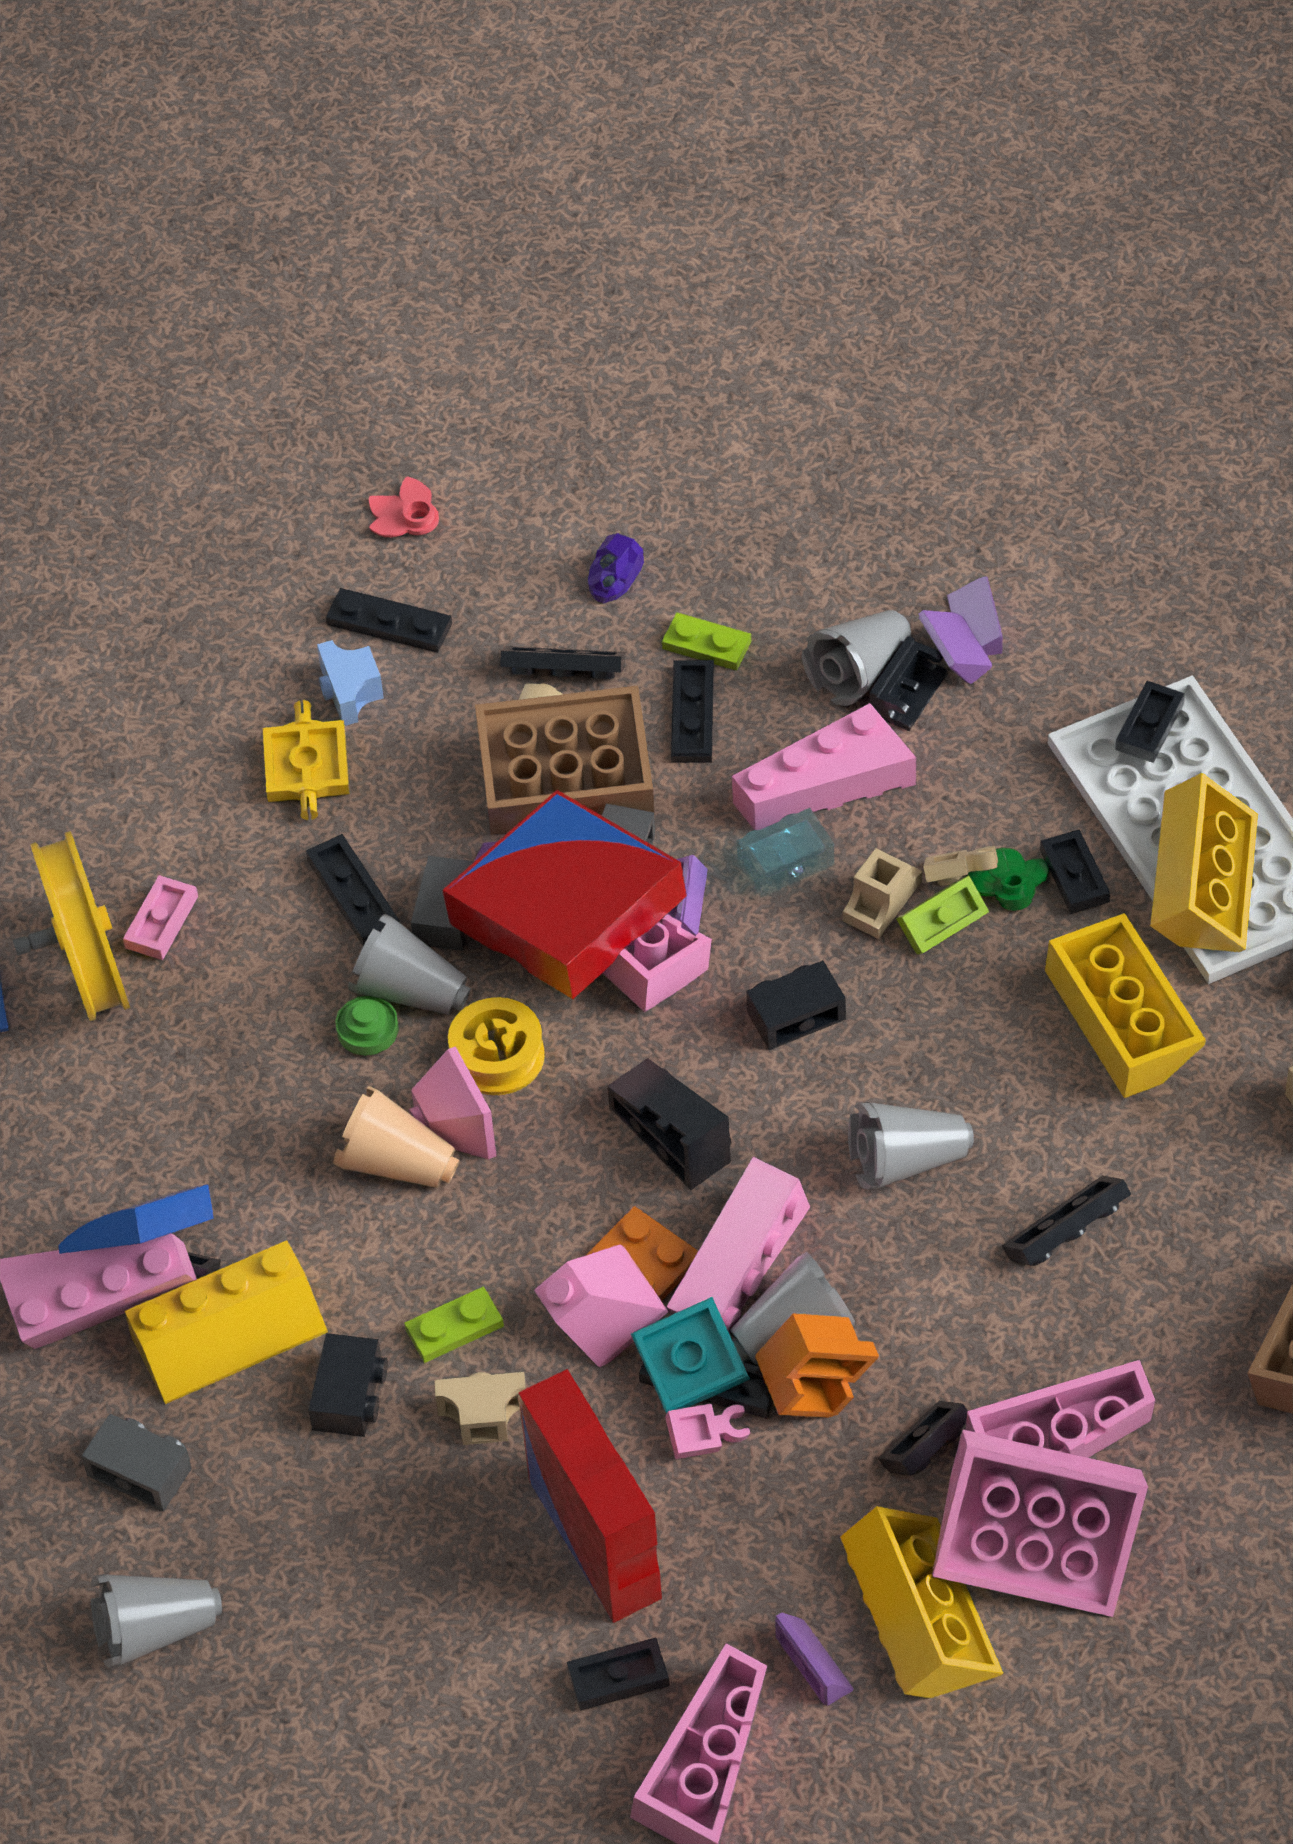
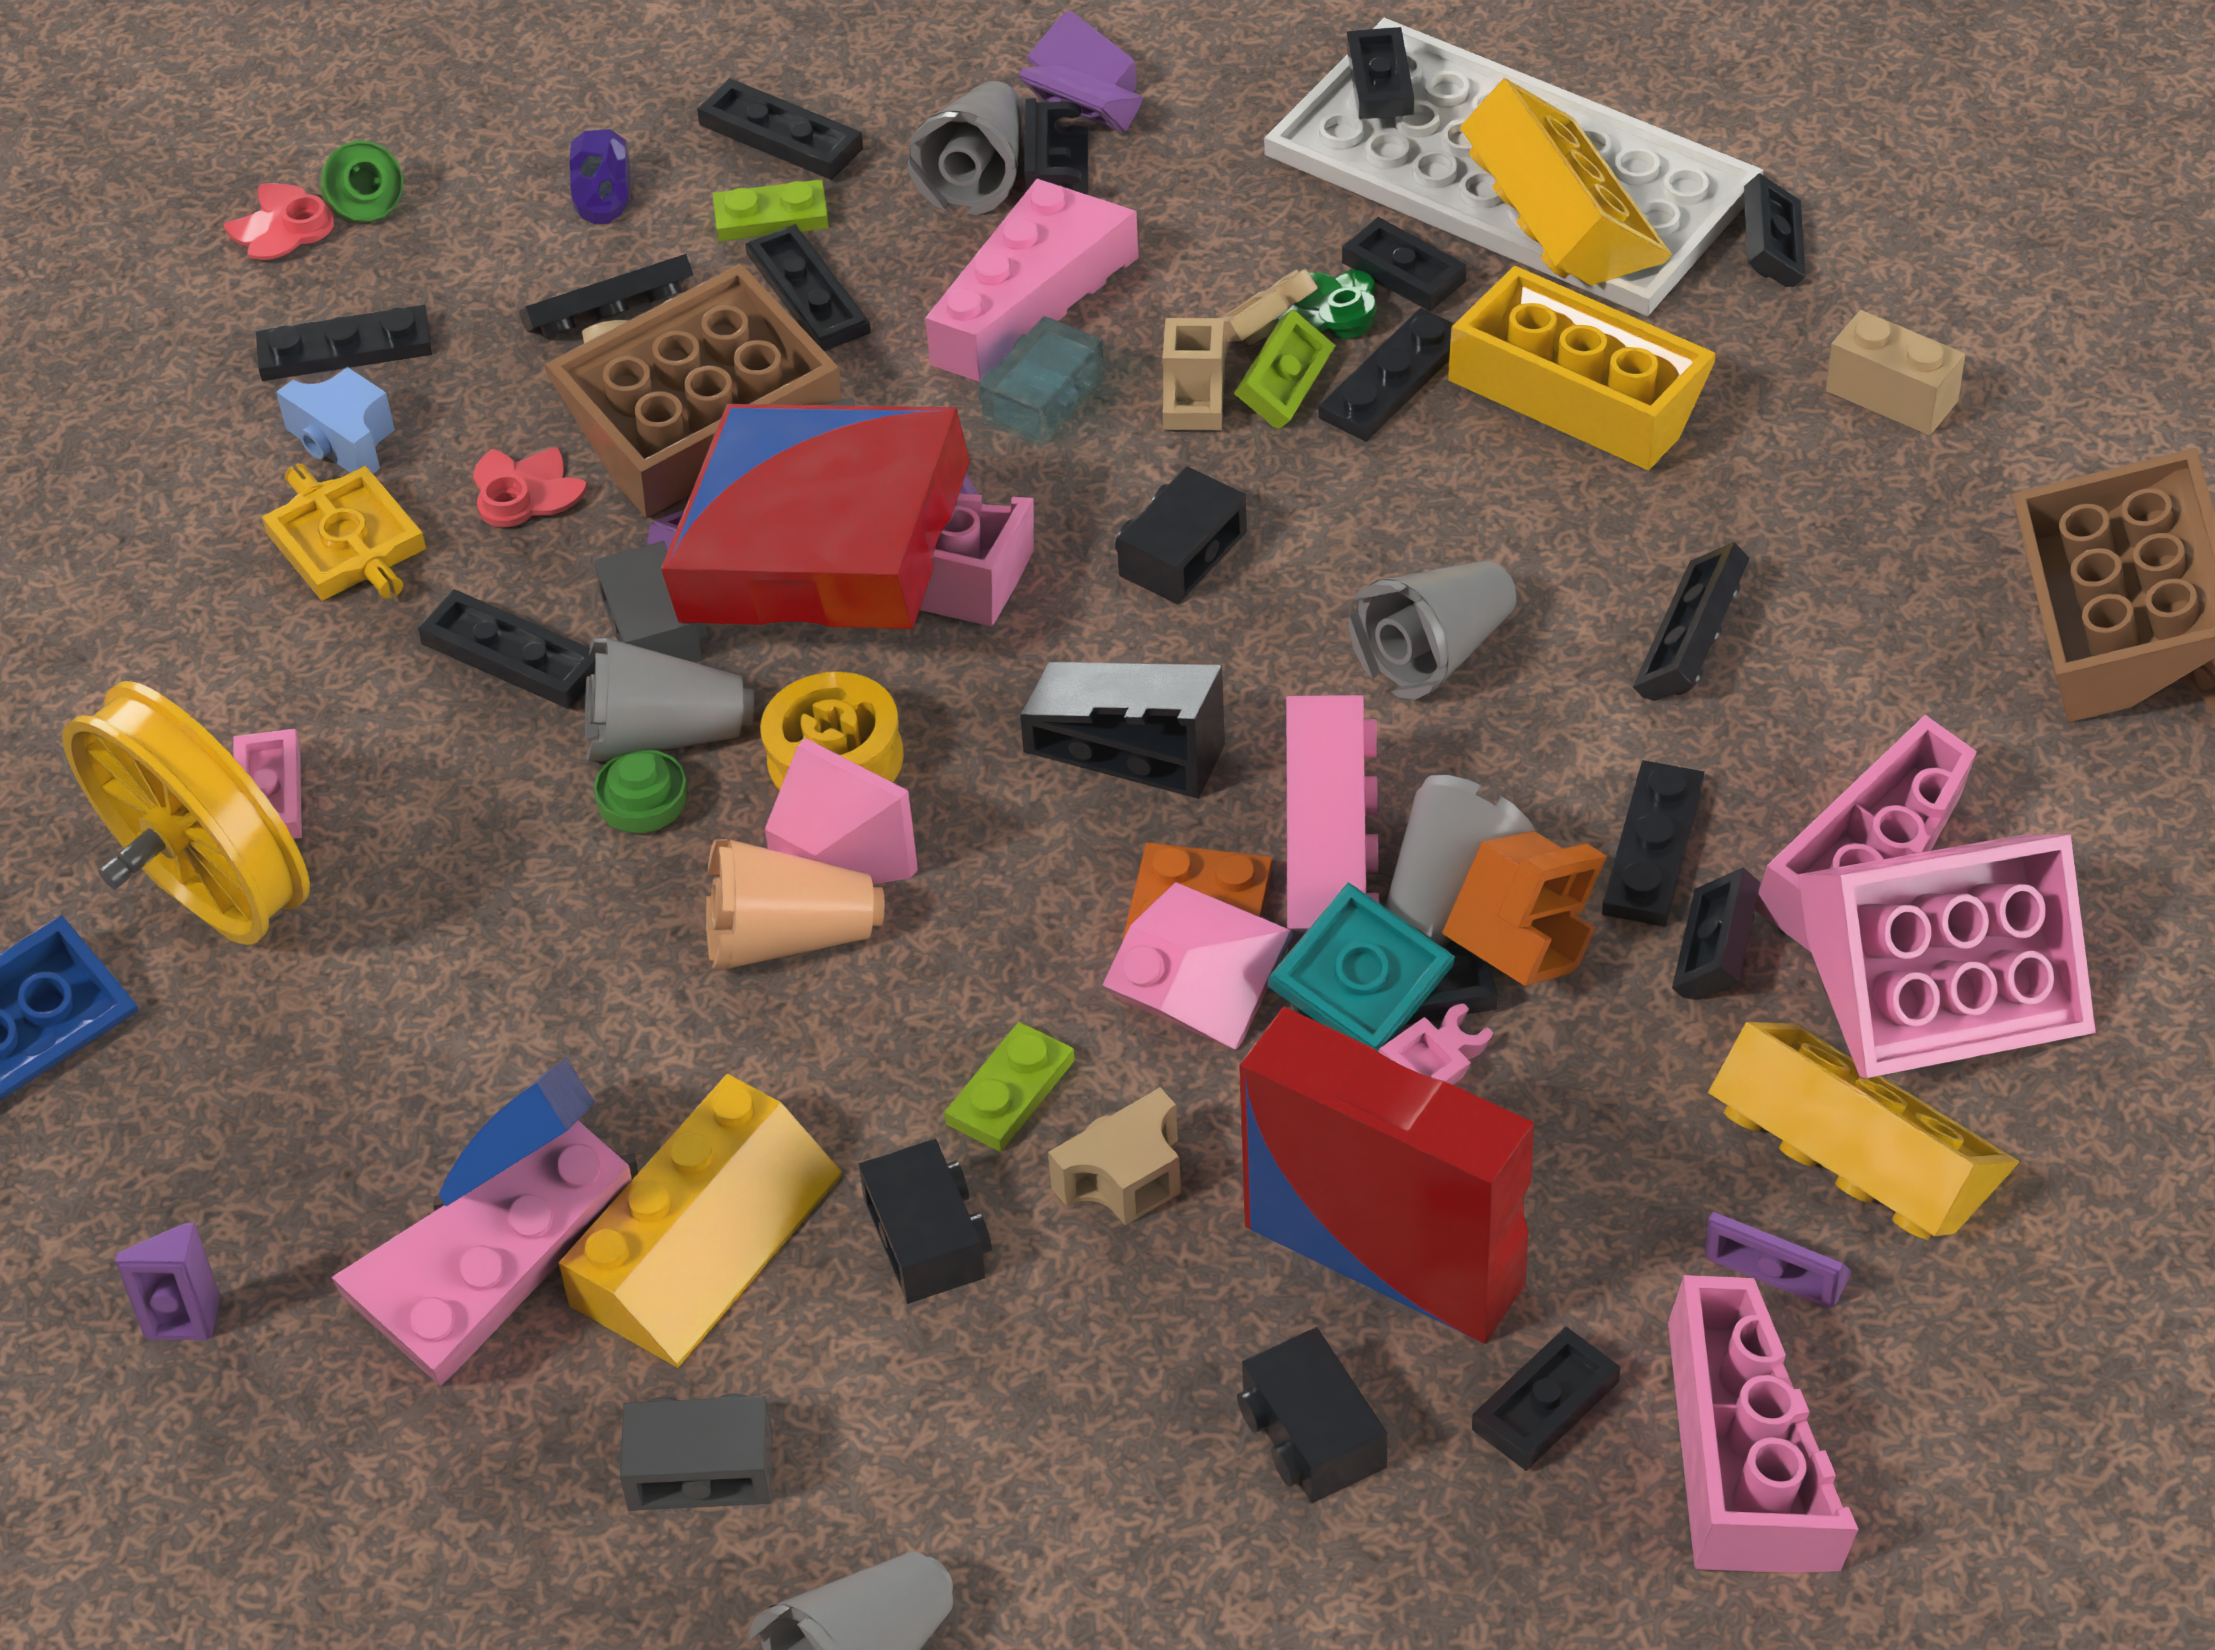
camera: 30 degrees left, 5 degrees down
none -> bright green plate [320,140,403,223]
none -> coral plate [473,447,587,527]
none -> black plate [697,78,863,180]
none -> black brick [1237,1327,1387,1503]
none -> black plate [1318,308,1454,442]
none -> black plate [1602,760,1705,927]

